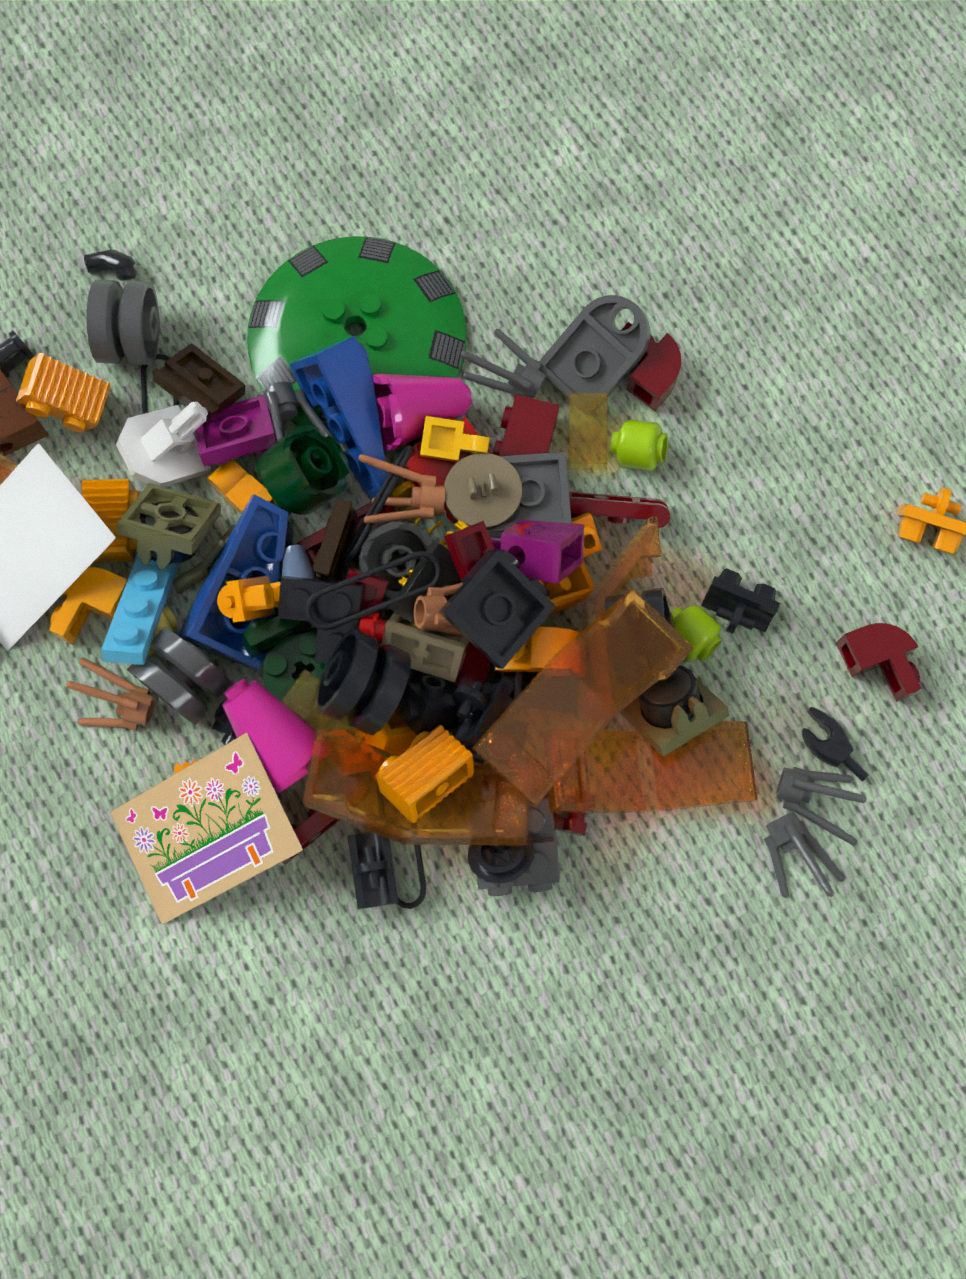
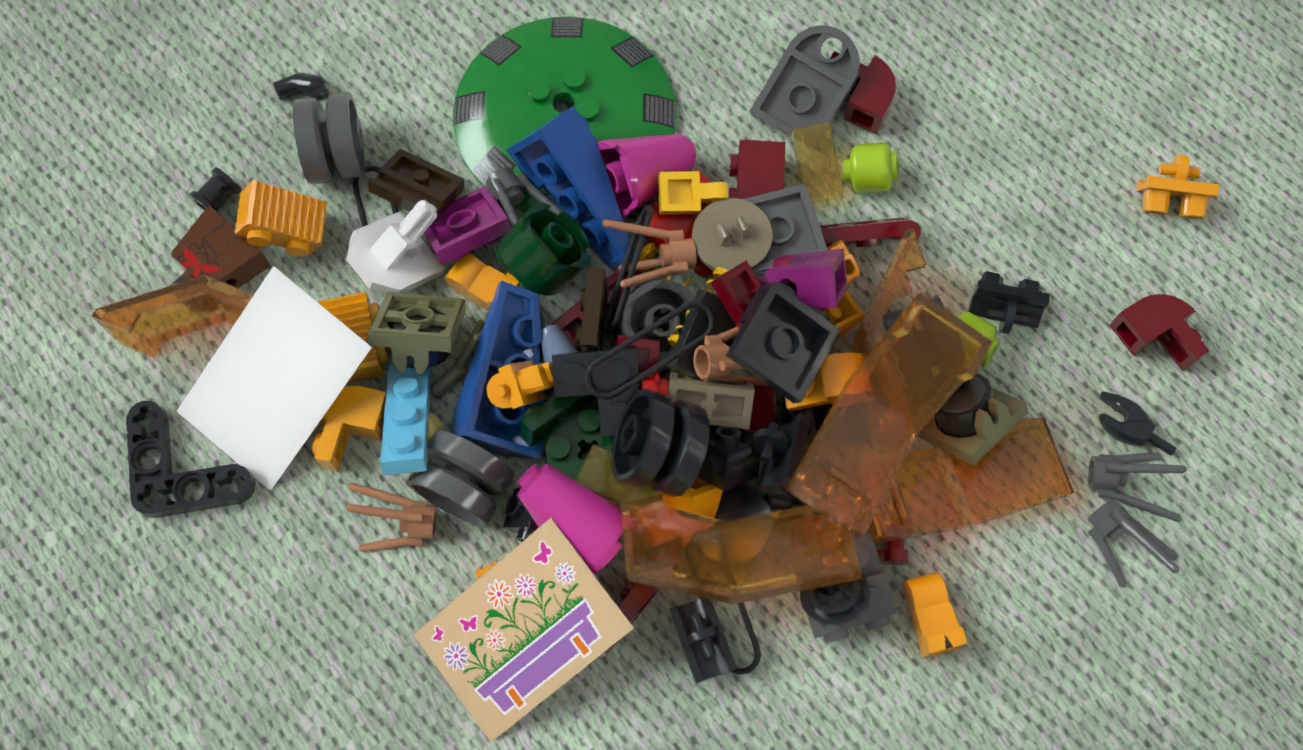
camera: 10 degrees left, 5 degrees down
light orange brick [376,725,474,823] -> none
dark grey plant [461,329,546,399] -> none
none -> light orange leg [903,572,968,659]

